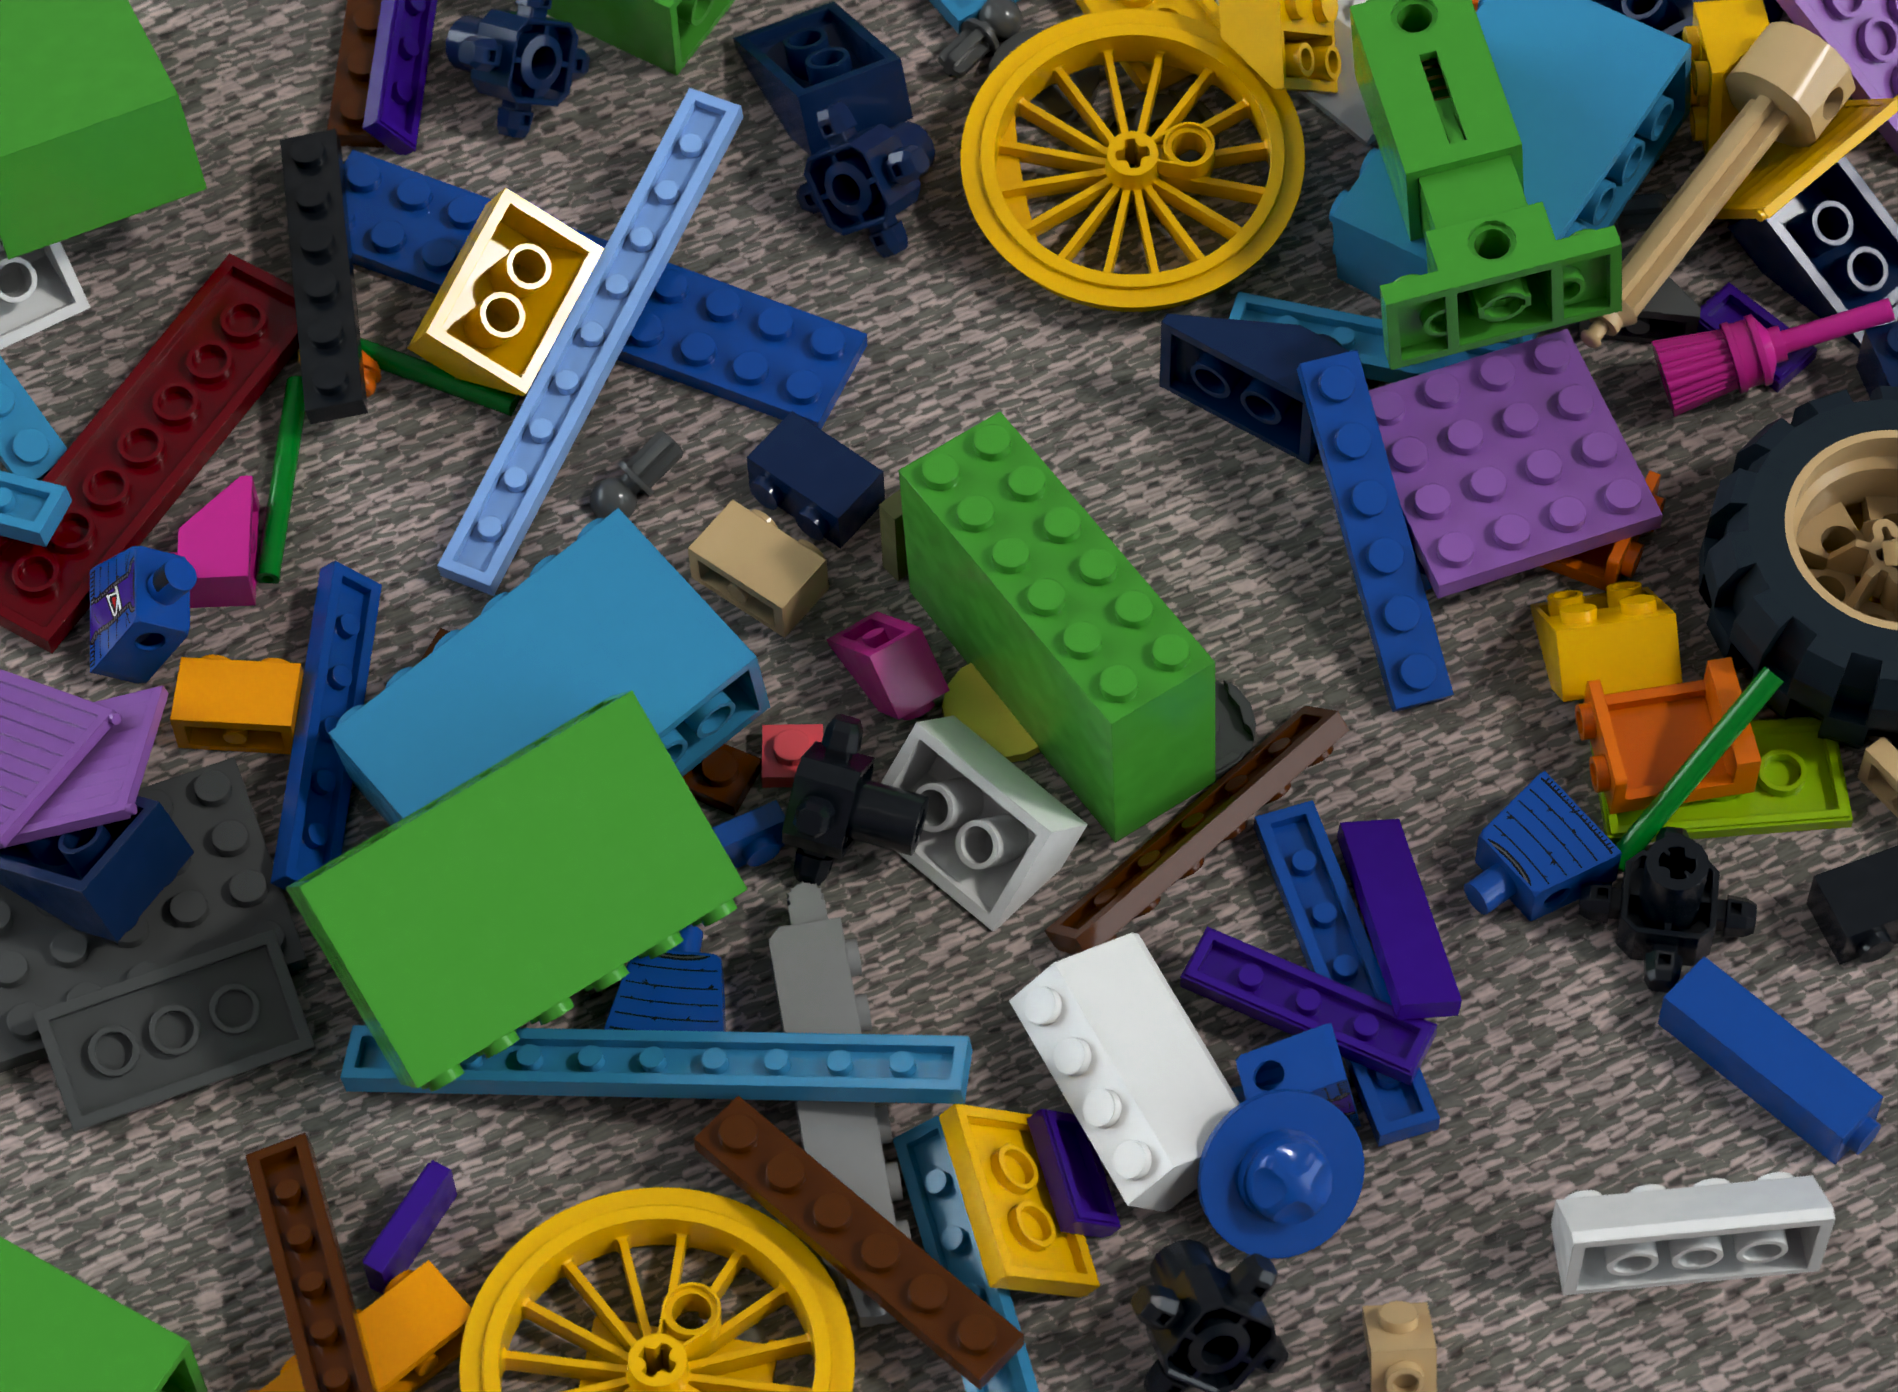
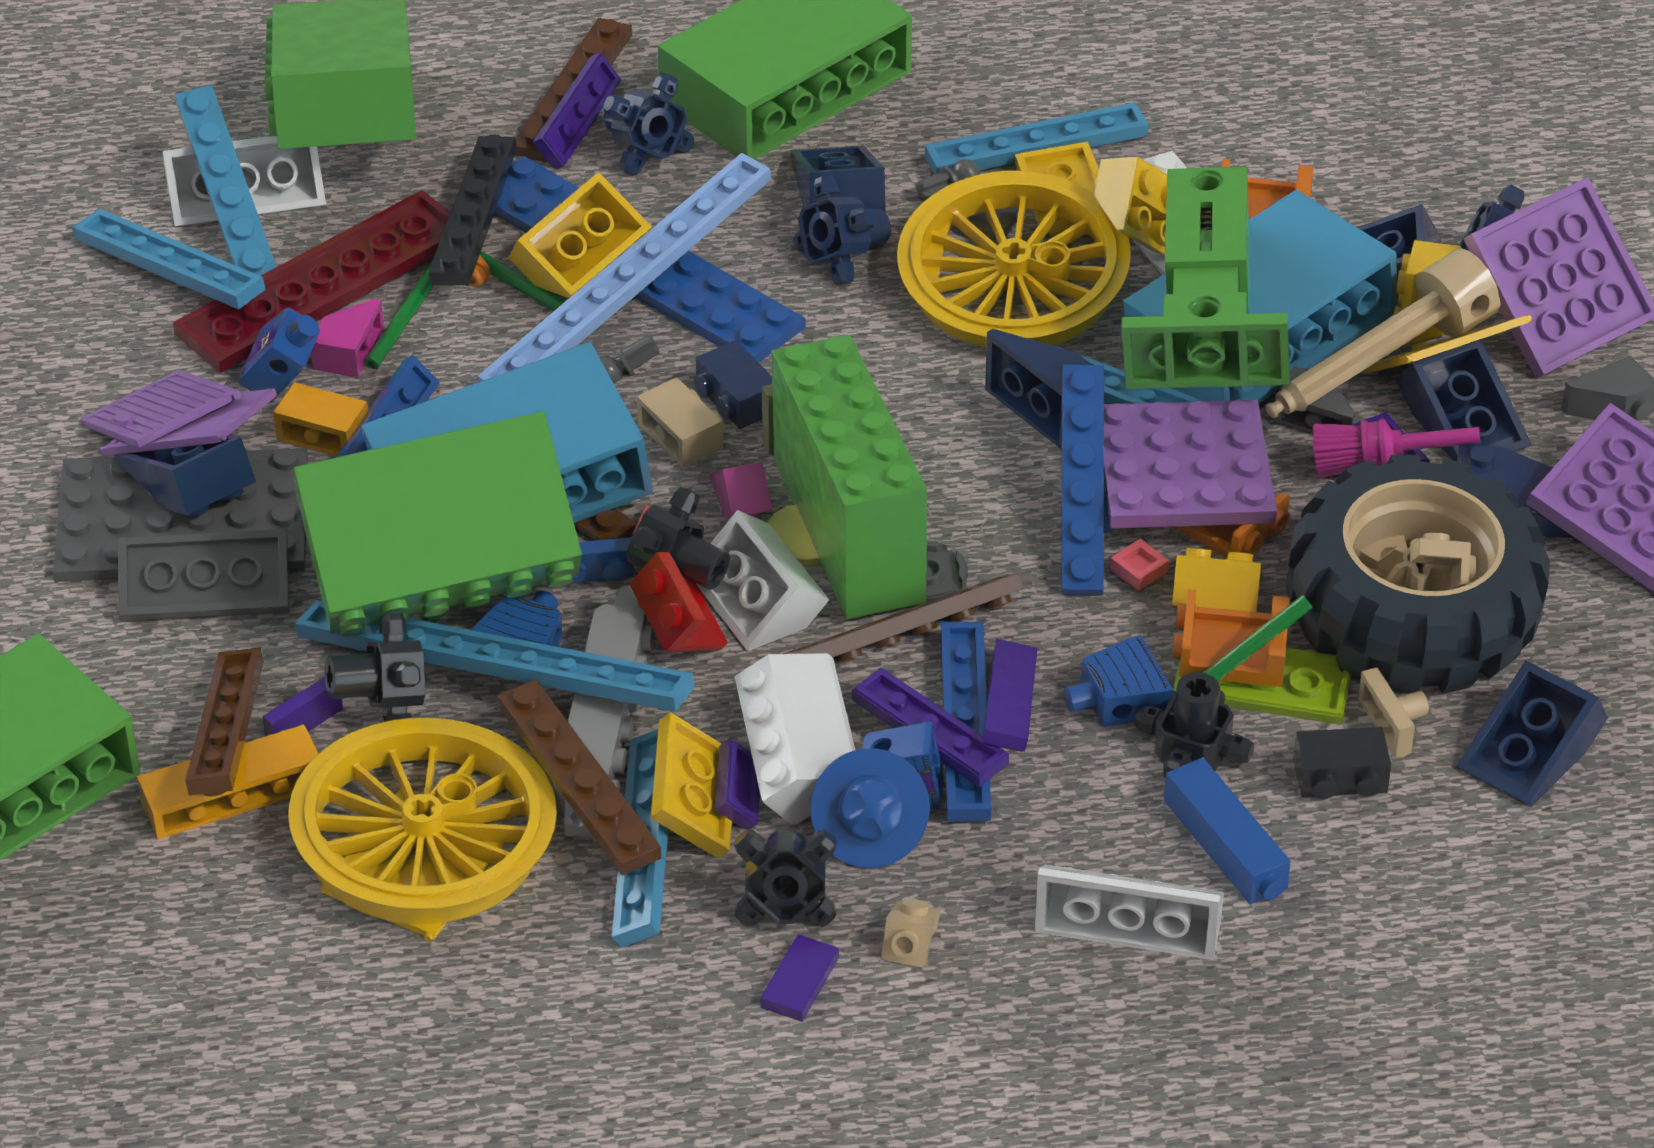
camera: 15 degrees right, 15 degrees down
none -> black piece [325,613,425,722]
none -> red bracket [629,552,727,651]
none -> coral plate [1110,538,1169,591]

